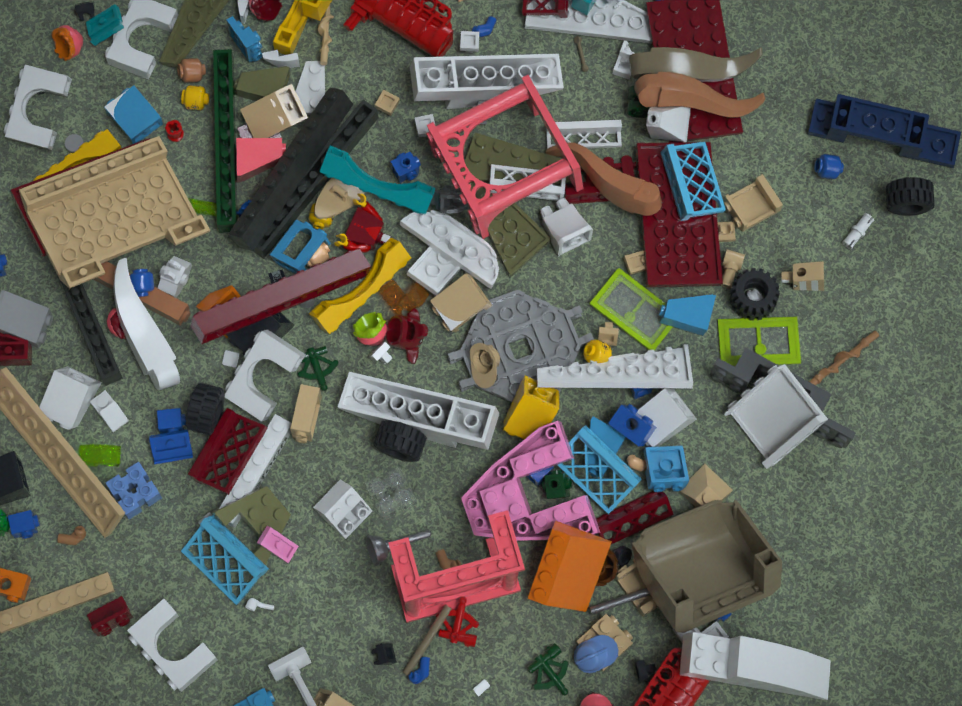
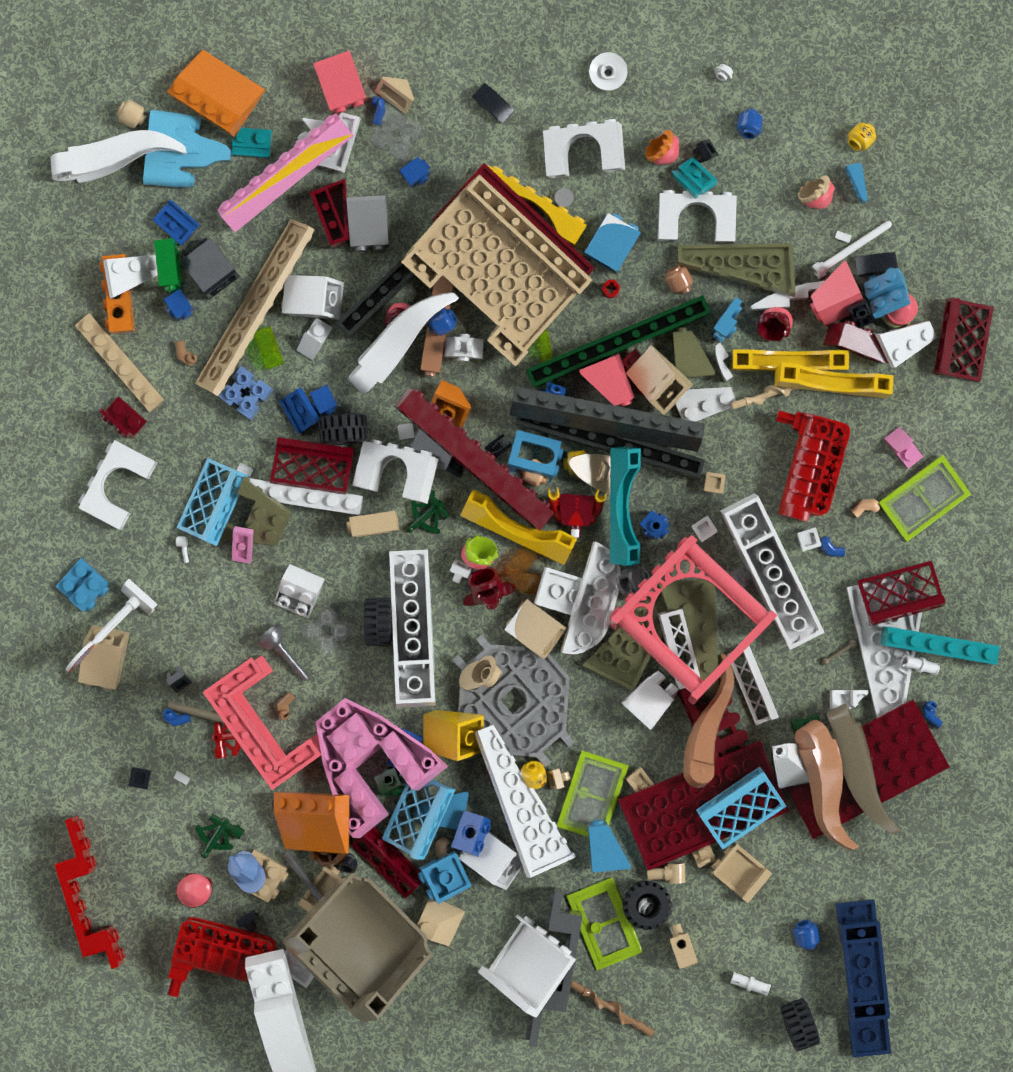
camera: 75 degrees right, 15 degrees up
yellow head [181,85,209,111] -> none

